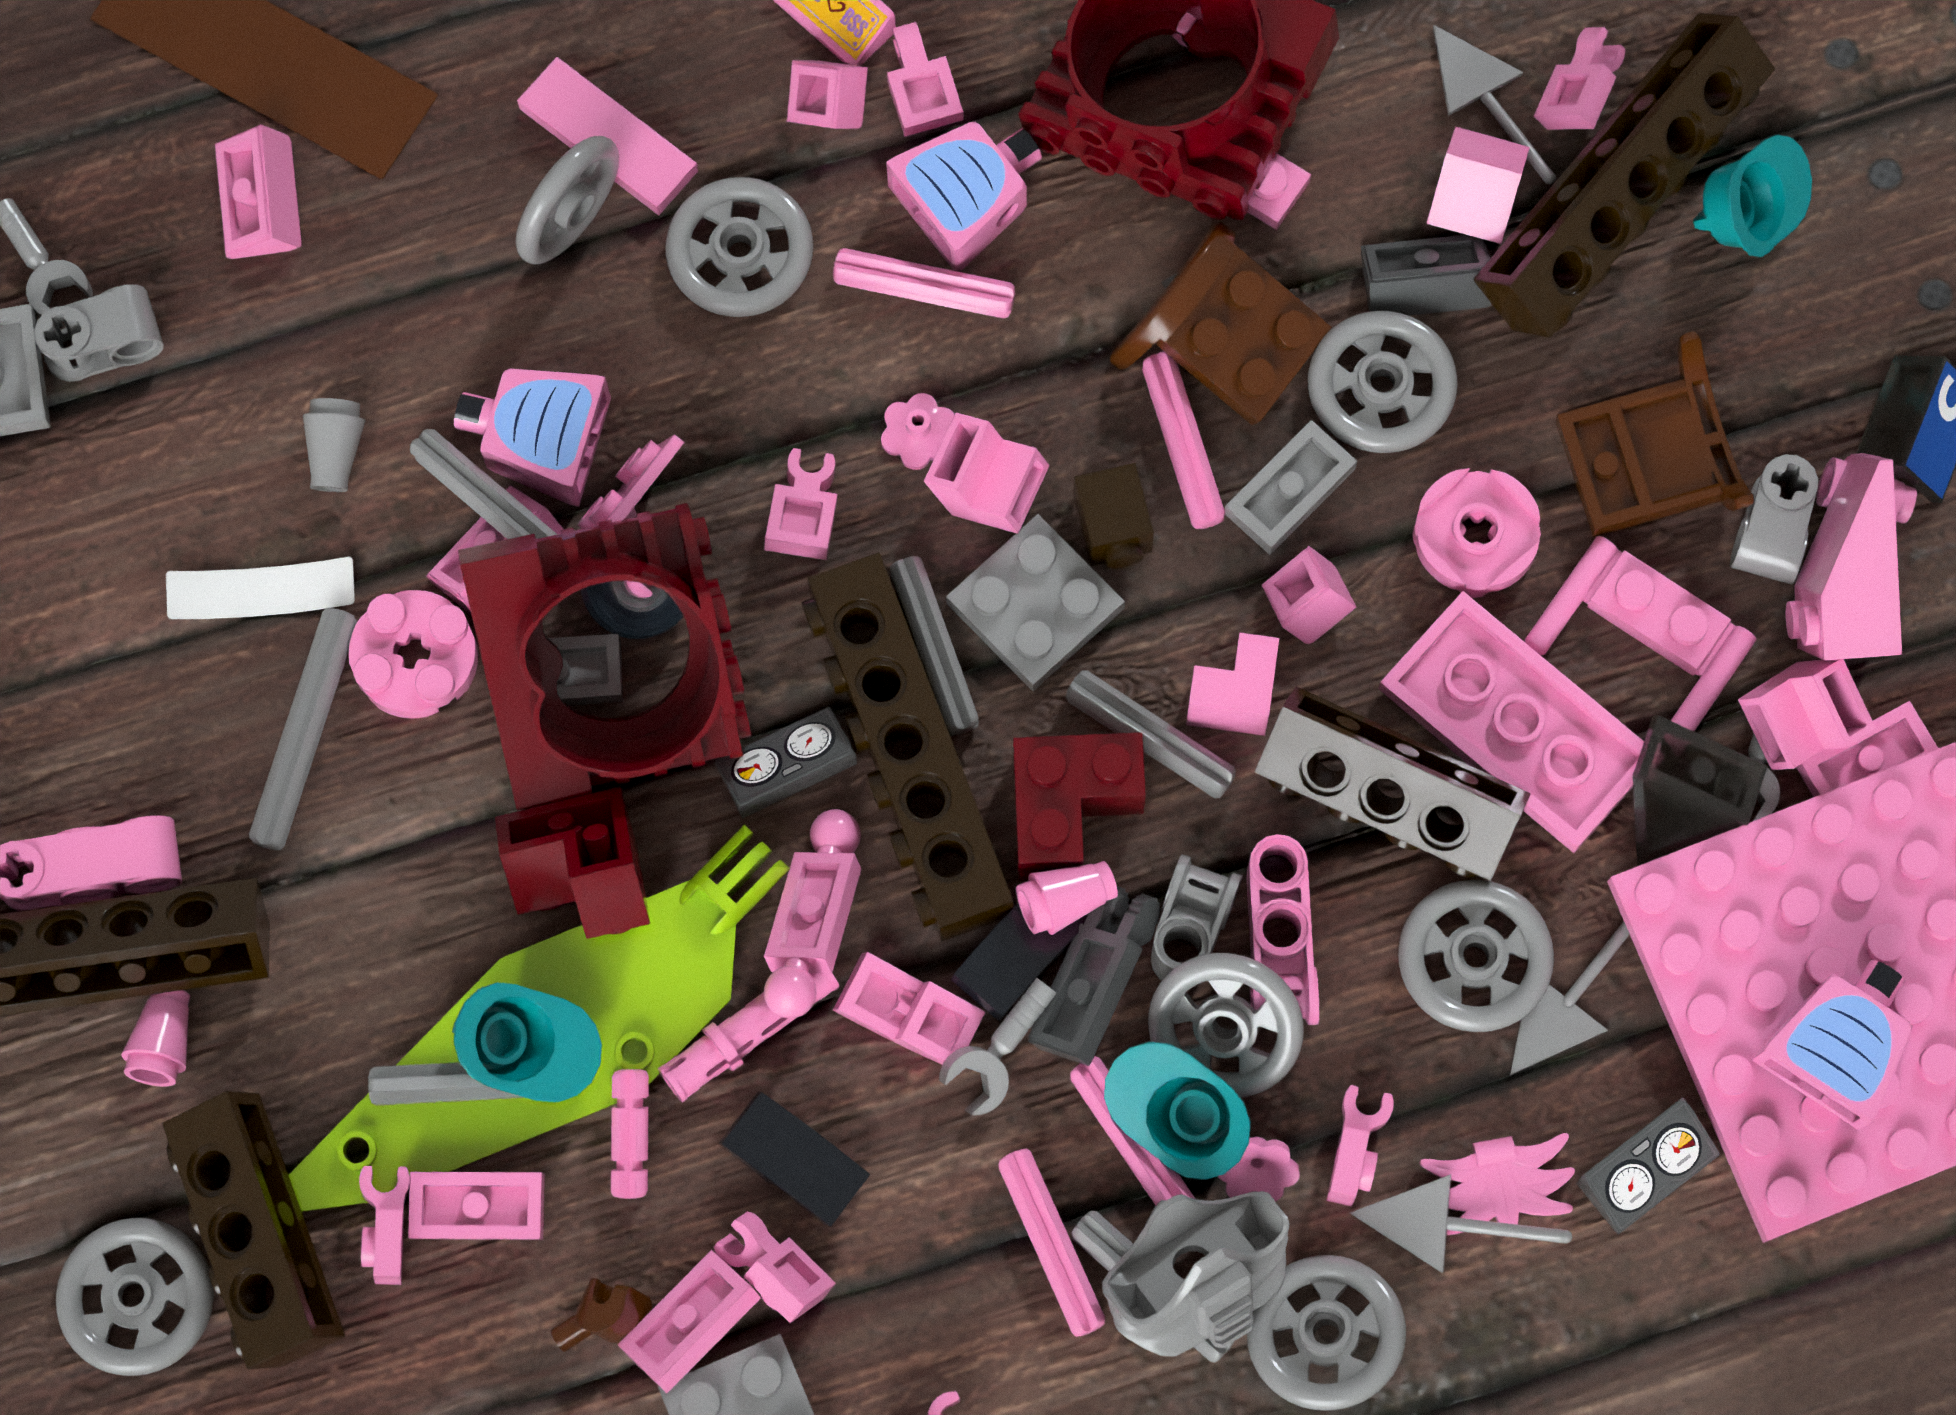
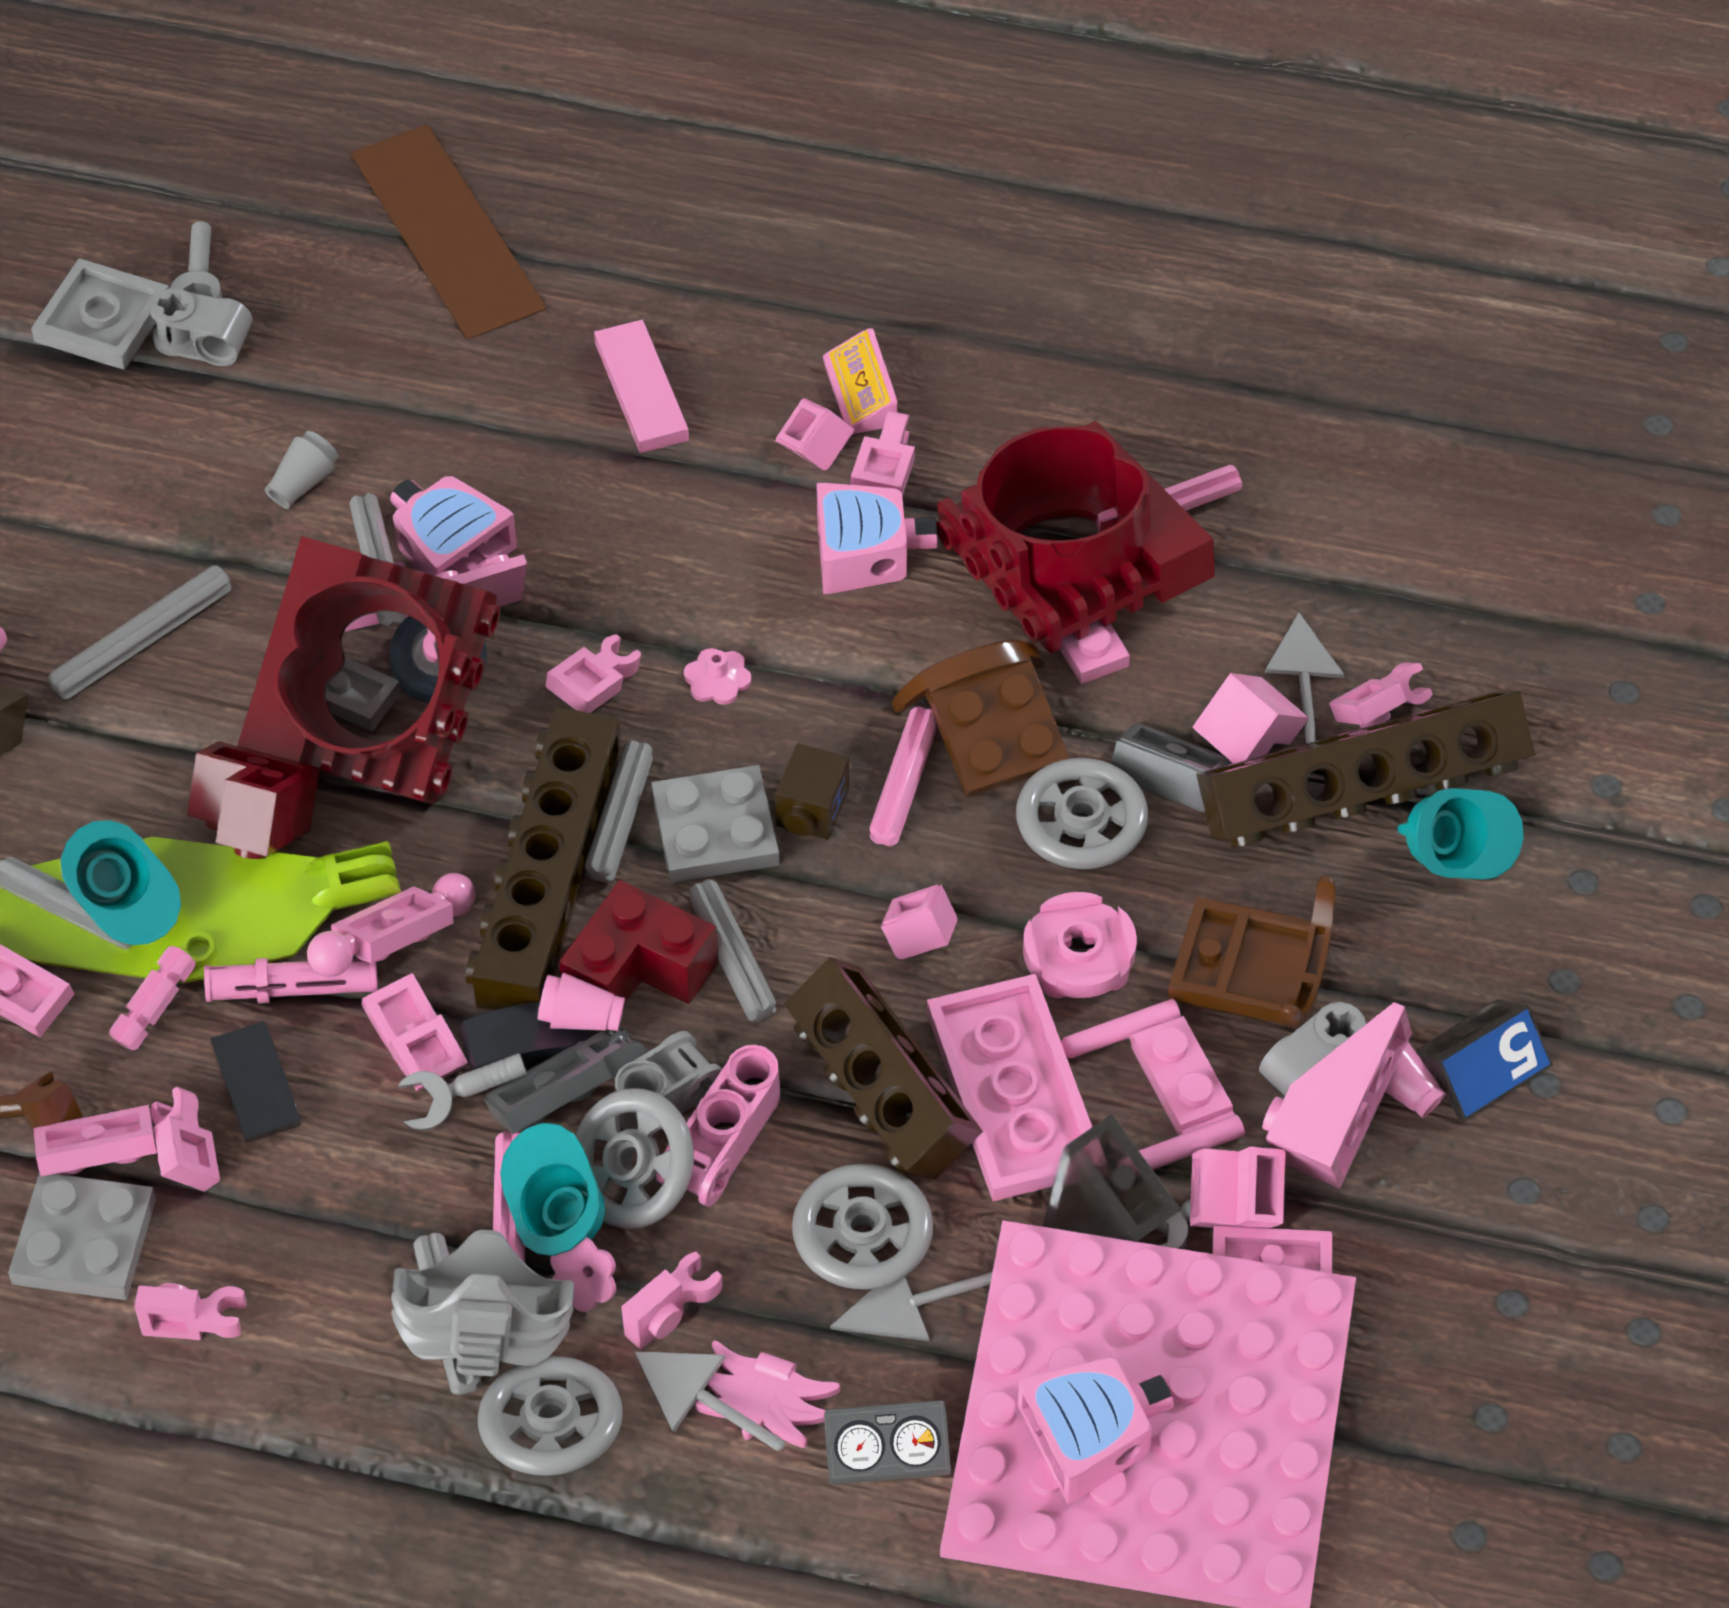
camera: 30 degrees right, 20 degrees down
white sticker [166,557,355,619] -> none
bright pink slope [215,124,302,259] -> none
bright pink plate [349,590,478,718] -> none
light grey plate [515,136,619,264] -> none
light grey plate [665,177,813,317] -> none
slope [714,707,857,819] -> none
bright pink axle [833,248,1015,319] -> none
bright pink piece [924,413,1050,534] -> none
bright pink axle [999,1148,1105,1337] -> none
bright pink piece [1186,633,1279,736] -> none
light grey plate [1225,420,1357,555] -> none

